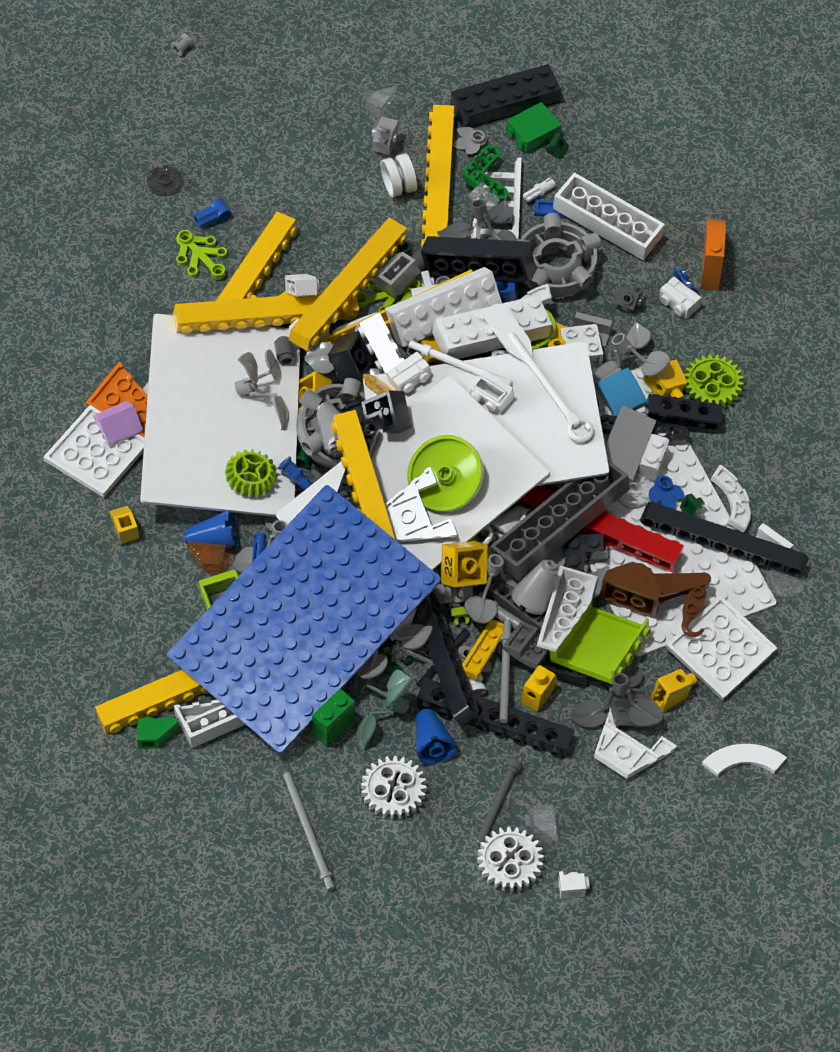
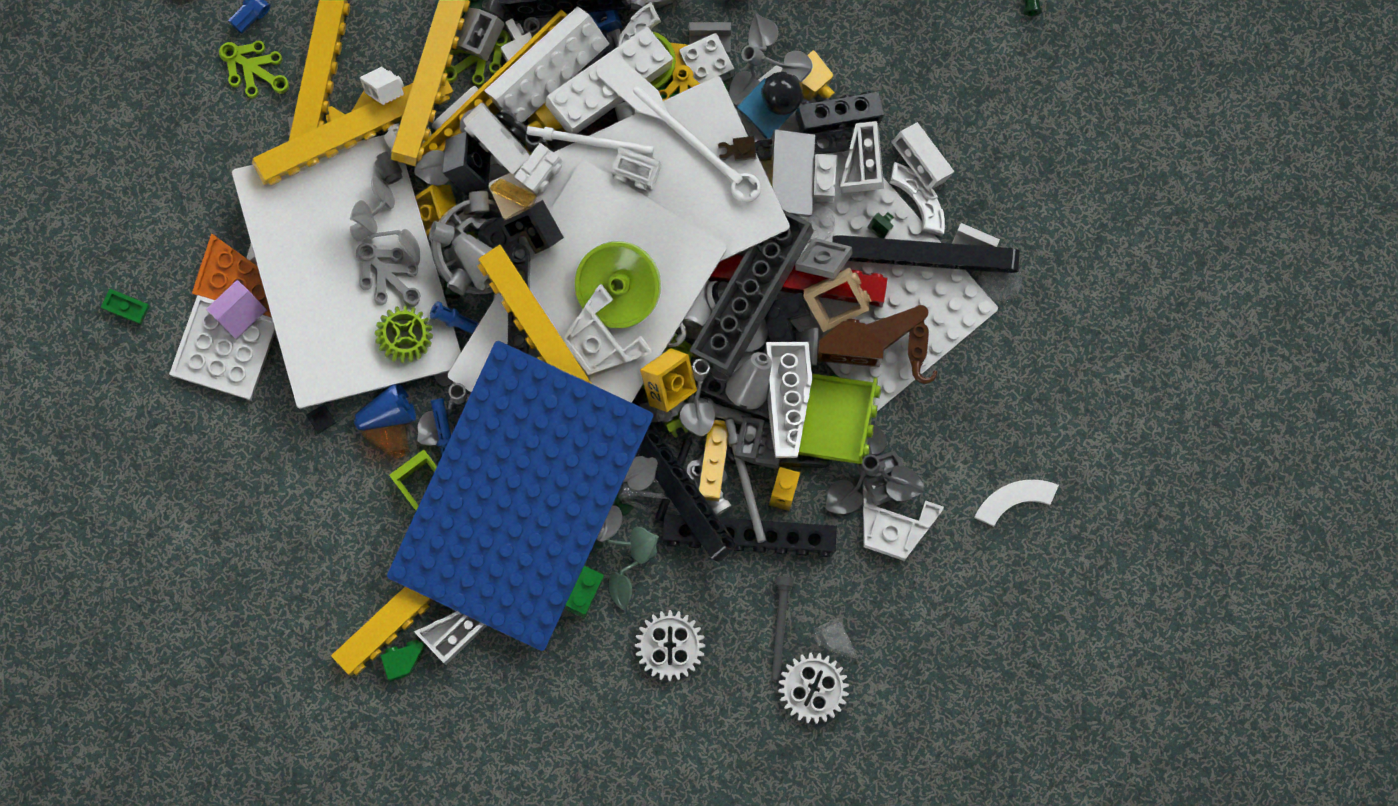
camera: 20 degrees left, 20 degrees up
yellow slope [109,506,139,544] -> none
light grey bar [283,772,335,891] -> none
blue cone [416,709,456,765] -> none
white brick [558,871,589,899] -> none
blue plate [649,475,685,509] -> none
yellow torso [650,669,697,713] -> none
white plate [666,595,777,701] -> none
lime gear [684,354,744,408] -> none
none -> green plate [101,289,150,325]
none -> black plate [306,404,336,434]
none -> light grey plant [356,243,421,307]
none -> dark grey plate [497,109,527,141]
none -> dark brown plate [718,136,757,161]
none -> black cylinder [761,71,804,115]
none -> light grey plate [795,238,853,279]
none -> tan window [804,267,871,332]
none -> white wedge [840,121,884,193]
none -> white brick [891,122,954,191]

